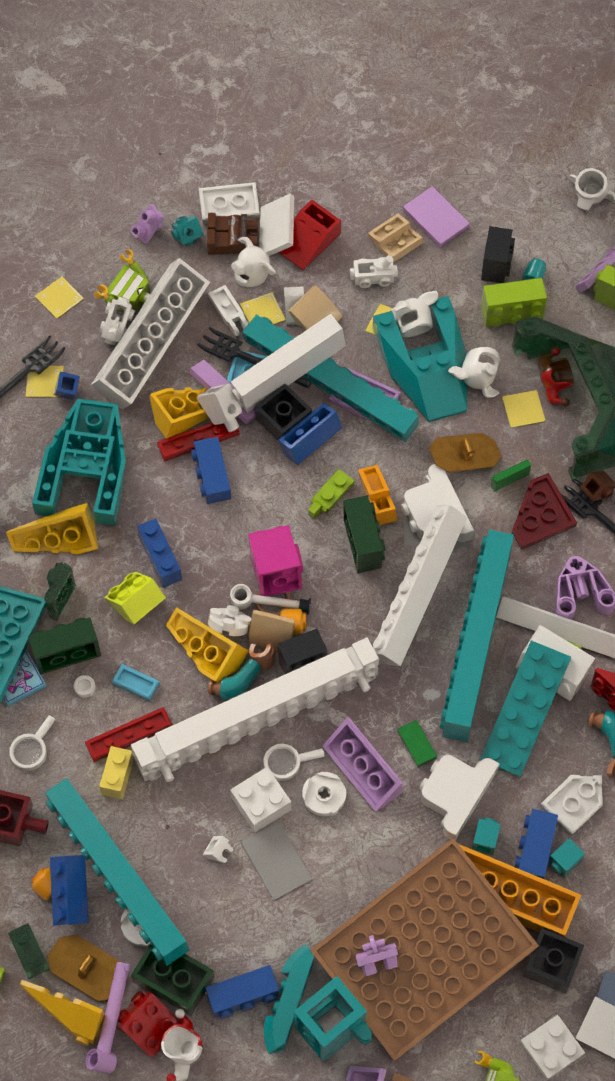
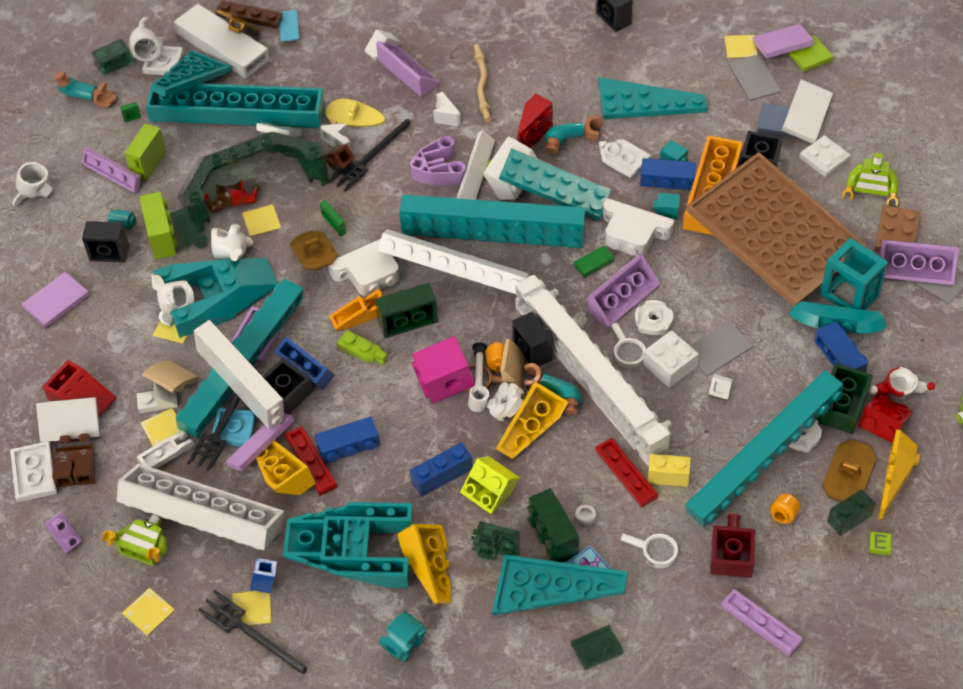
camera: 95 degrees left, 10 degrees down
blue brick [50,855,89,926] -> none
lavender piece [86,962,130,1074] -> none
white brick [99,297,135,346] -> none
medium azure tile [112,664,160,702] -> none
teal brick [171,215,204,245] -> none
white torso [196,383,242,432] -> none
white piece [231,237,276,287] -> none
white brick [350,255,398,288] -> none
lavender hips [356,935,398,976] -> none
tan slope [368,214,424,263] -> none
dark red plate [512,473,577,550] -> none
none -> clear green hinge [170,207,208,248]

